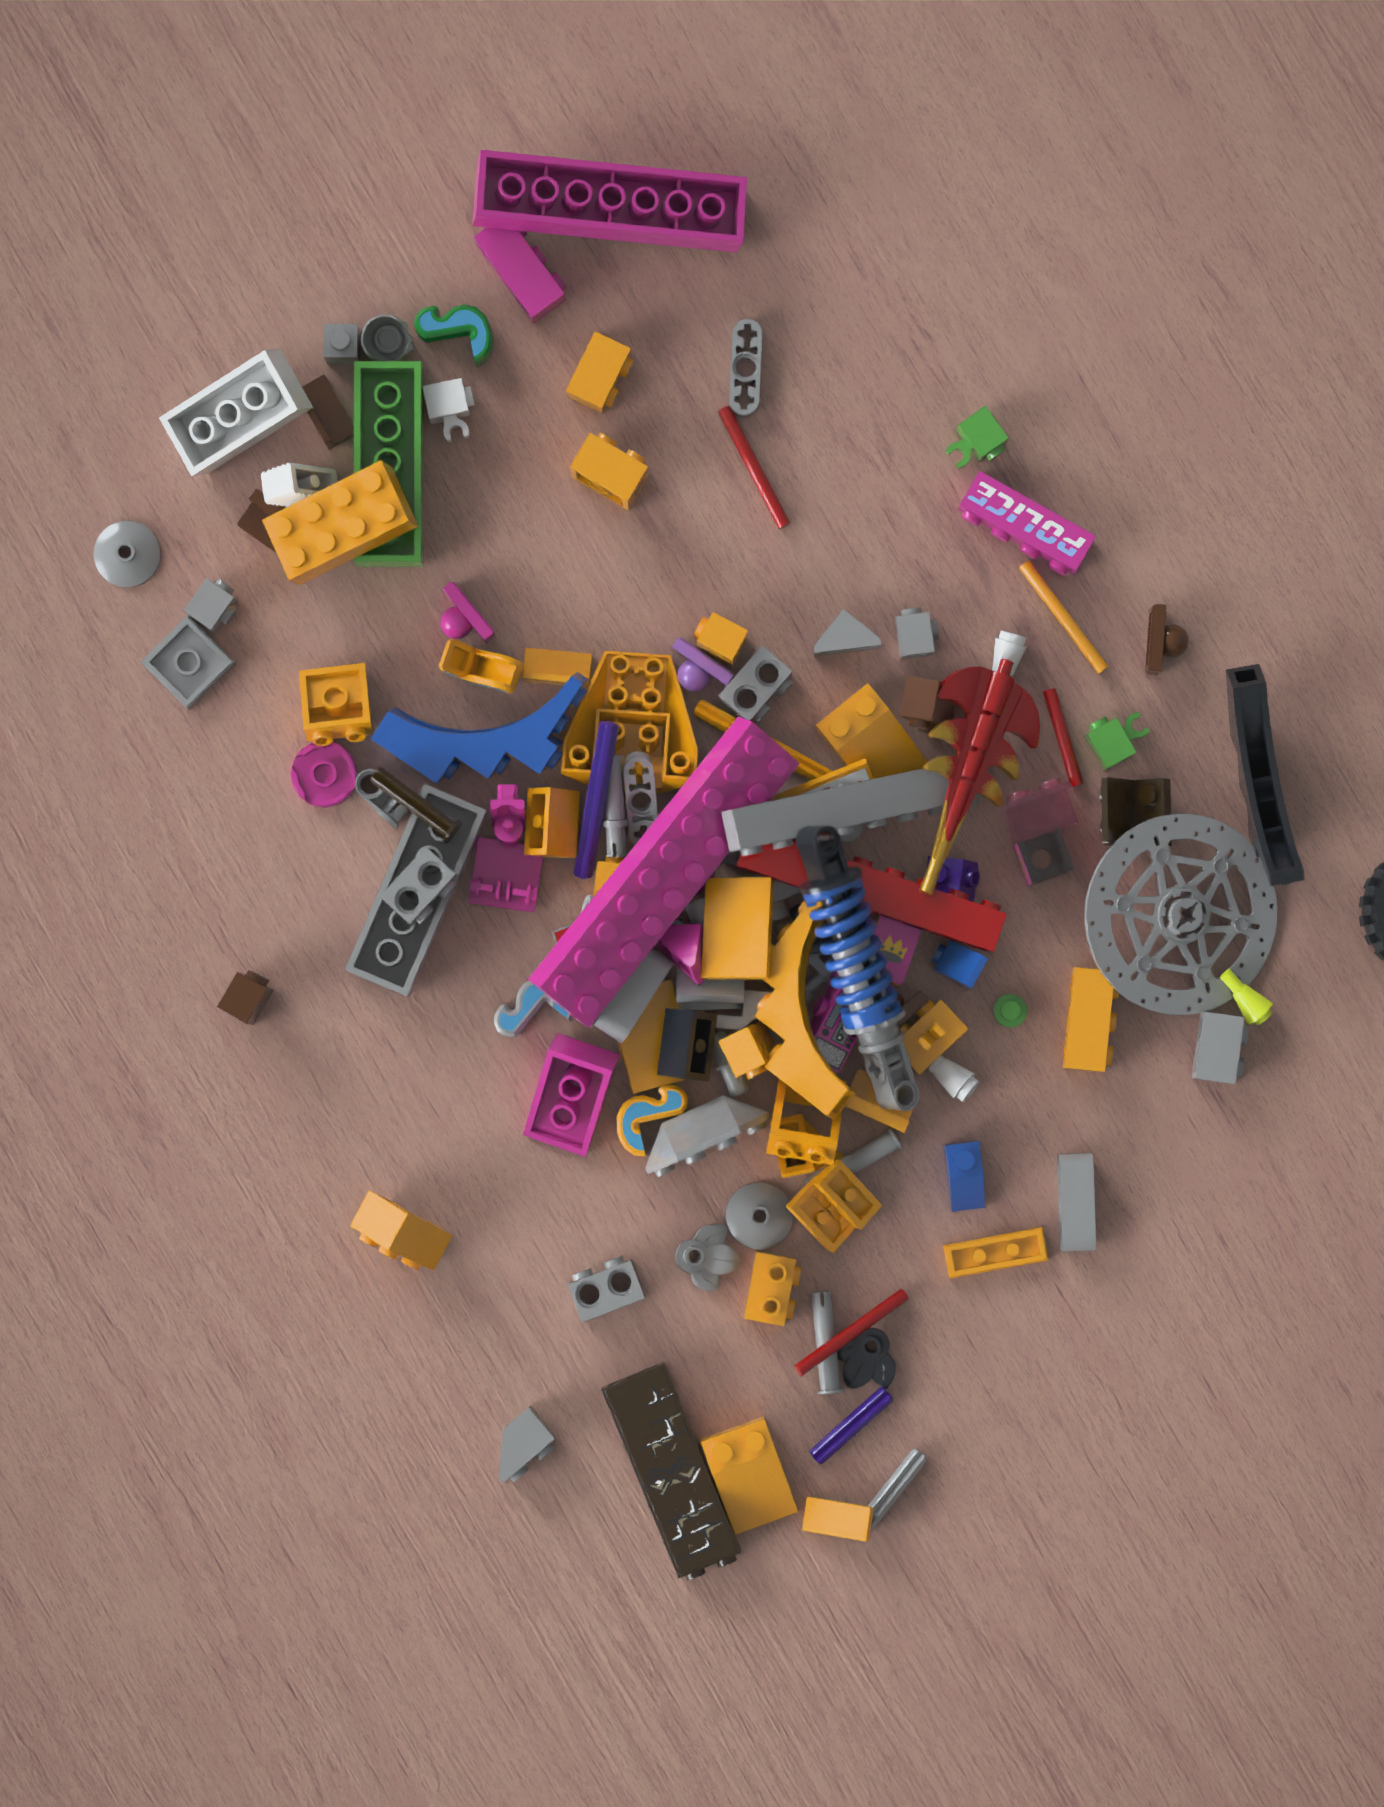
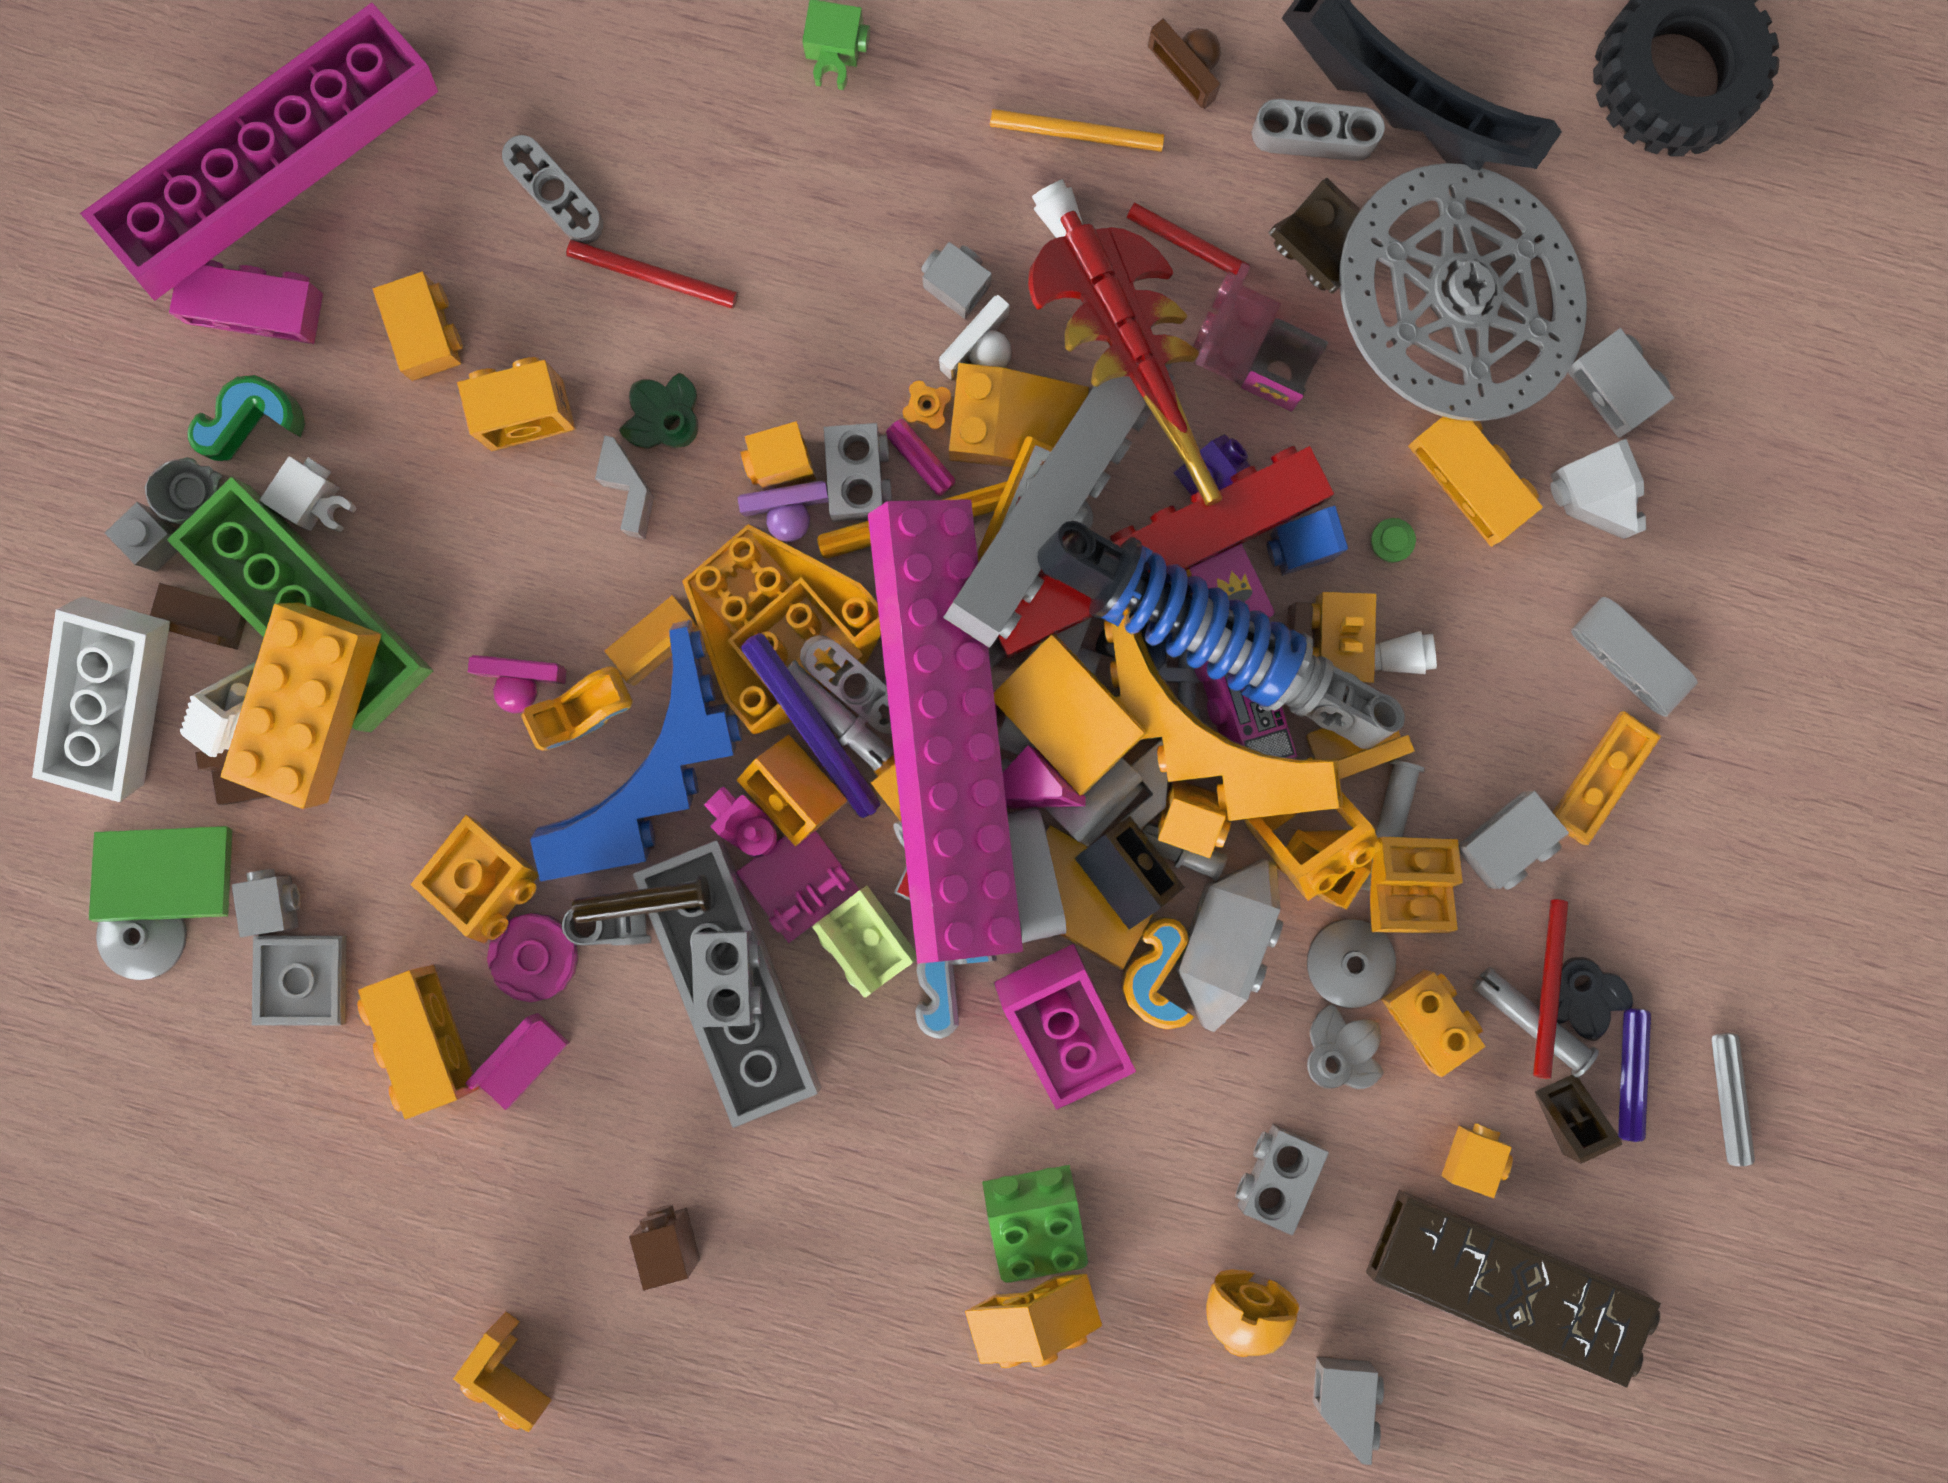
camera: 45 degrees left, 0 degrees up
light orange slope [701,1416,798,1535] -> none
light orange tile [802,1496,874,1541] -> none
light grey slope [813,609,881,656] -> none
reddish brown brick [900,676,955,733] -> none
blue slope [943,1141,985,1212] -> none
dark pink brick [958,470,1096,576] -> none
bright green brick [1084,712,1150,771] -> none
neon yellow cone [1220,969,1273,1025] -> none
none -> bright green tile [89,826,232,922]
none -> light orange brick [357,964,479,1120]
none -> light orange bracket [453,1311,552,1432]
none -> dark pink panel [465,1013,570,1110]
none -> light grey slope [595,436,654,539]
none -> dark green plate [619,373,698,449]
none -> yellowish green bracket [813,886,917,997]
none -> dark pink axle [886,419,955,496]
none -> light orange plate [903,380,951,430]
none -> white tile [939,295,1012,381]
none -> bright green bracket [982,1165,1088,1283]
none -> light orange cylinder [1206,1269,1299,1357]
none -> light grey beam [1251,99,1385,161]
none -> light orange brick [1441,1123,1513,1199]
none -> light grey brick [1459,791,1569,890]
none -> dark brown slope [1535,1075,1622,1164]
none -> slope [1550,439,1646,539]

